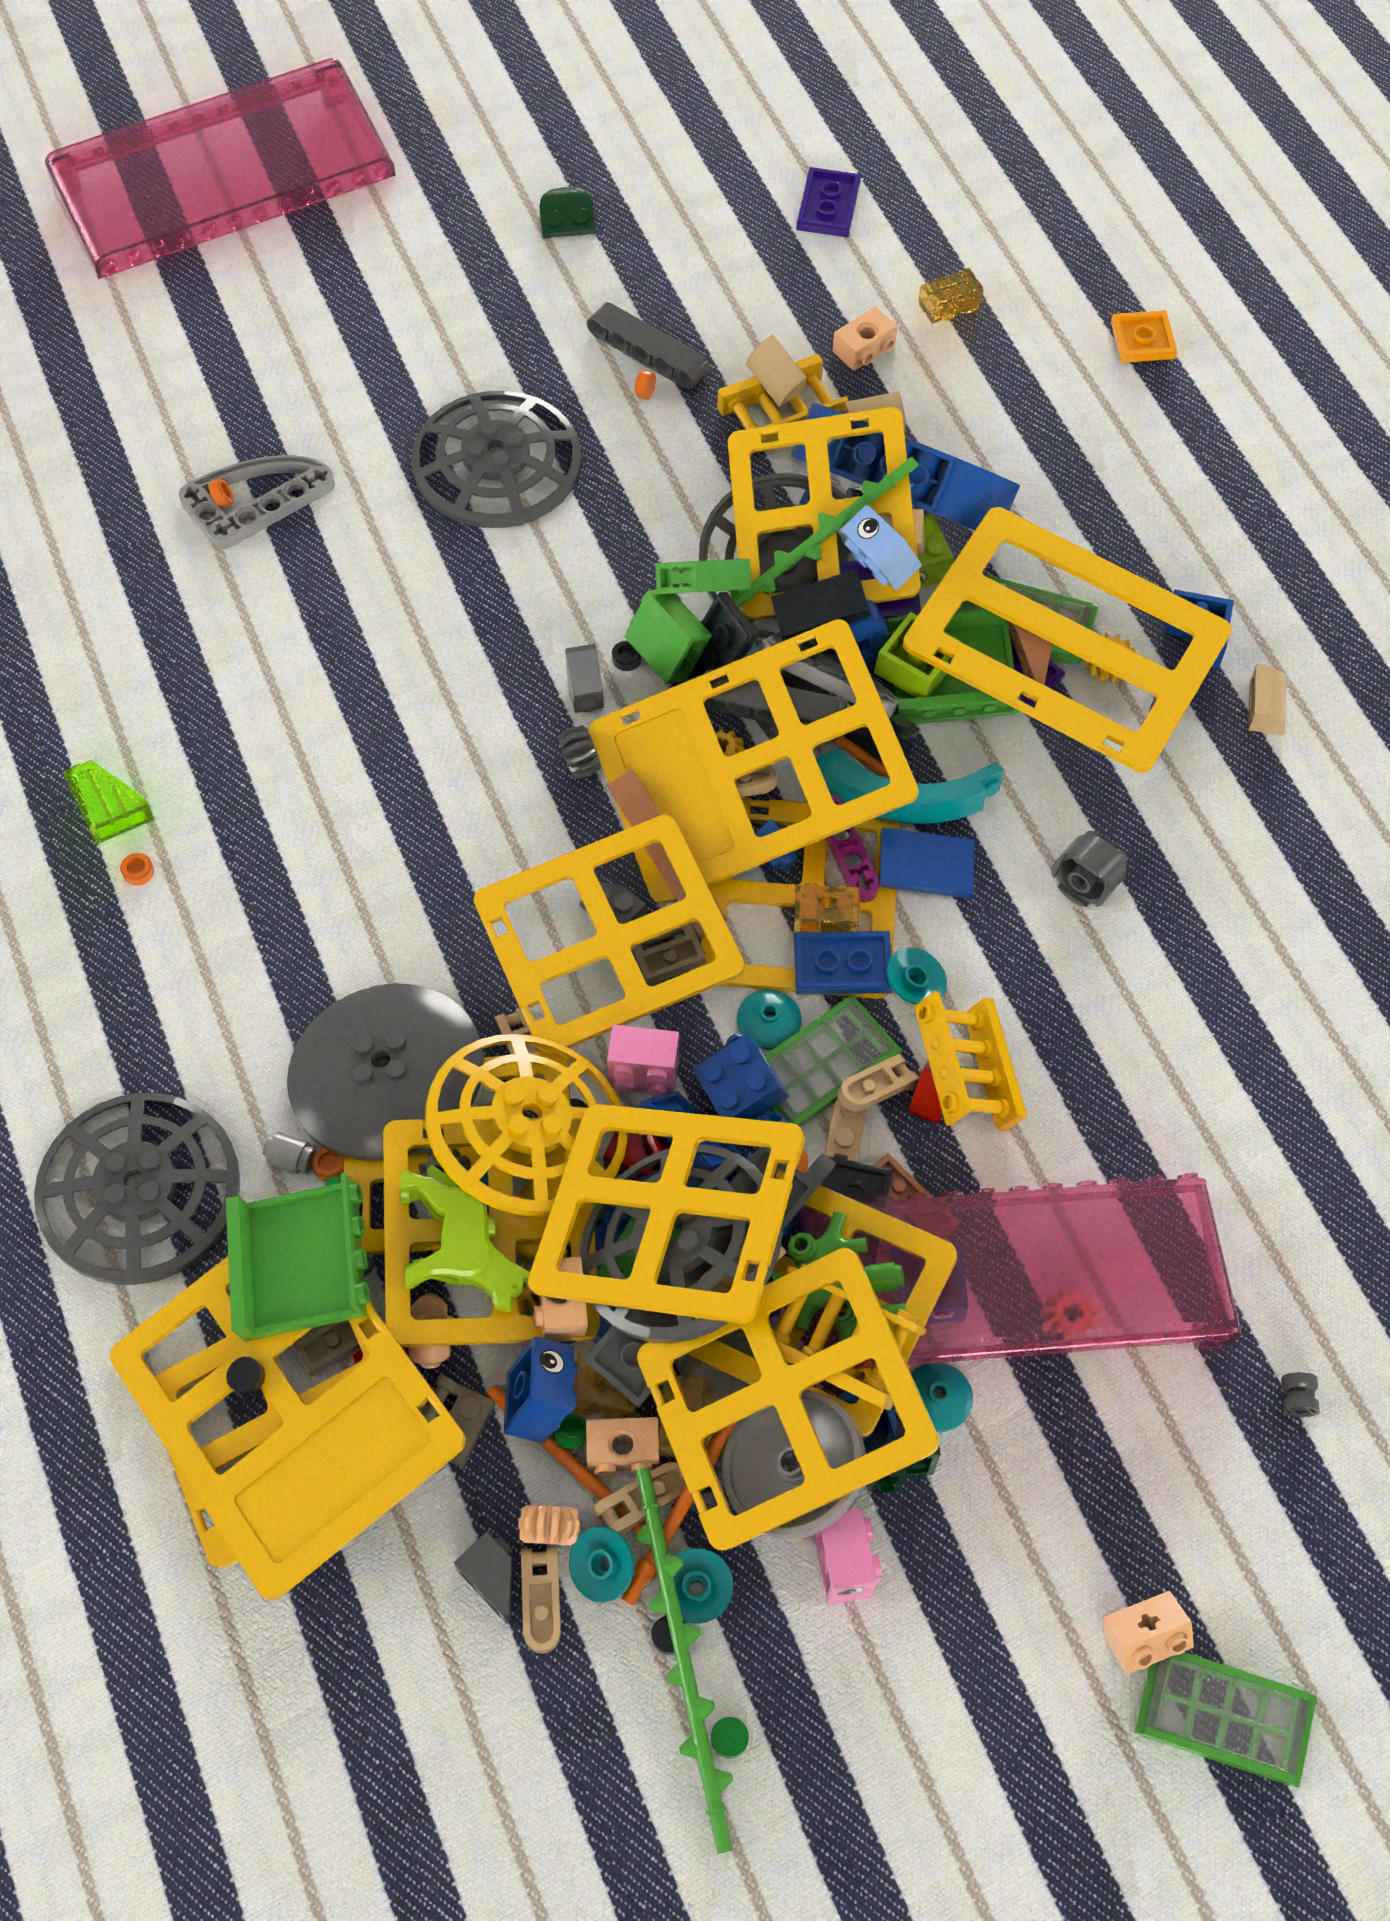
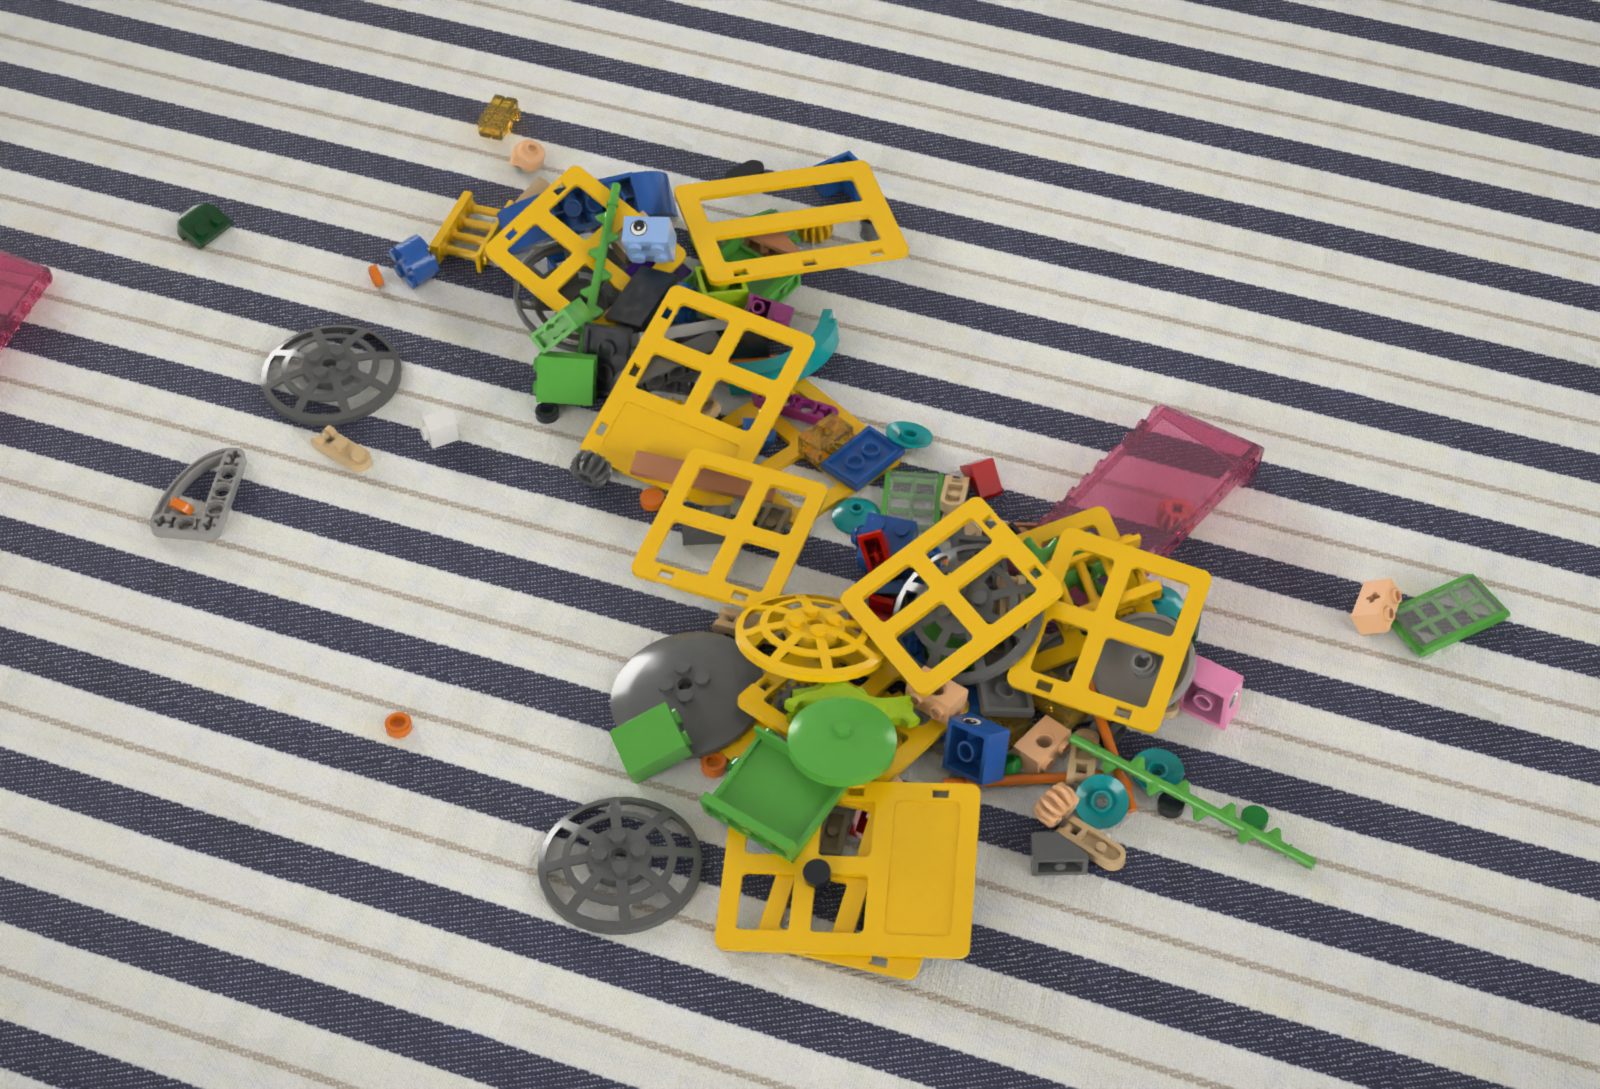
camera: 45 degrees left, 15 degrees down
clear neon green slope [62,760,154,845] -> none
light grey brick [263,1132,316,1174] -> none
dark grey slope [565,644,604,713] -> none
dark grey beam [586,302,710,390] -> none
bright pink brick [607,1024,679,1097] -> none
tan brick [746,334,807,408] -> none
dark purple tile [796,167,861,238] -> none
light nougat brick [832,307,898,371] -> none
blue tile [878,827,975,899] -> none
yellow fence [914,991,1028,1131] -> none
dark grey brick [1052,831,1128,907] -> none
light orange plate [1111,310,1177,363] -> none
tan brick [1248,664,1286,735] -> none
dark grey wheel [1281,1372,1320,1417] -> none
none -> tan plate [311,425,372,472]
none -> blue brick [388,234,440,289]
none -> white brick [420,408,459,449]
none -> light nougat head [510,139,545,173]
none -> bright green brick [609,702,693,784]
none -> orange tile [640,488,665,511]
none -> black tile [725,160,764,179]
none -> magenta slope [745,293,795,327]
none -> bright green dish [787,697,897,787]
none -> red slope [857,529,892,573]

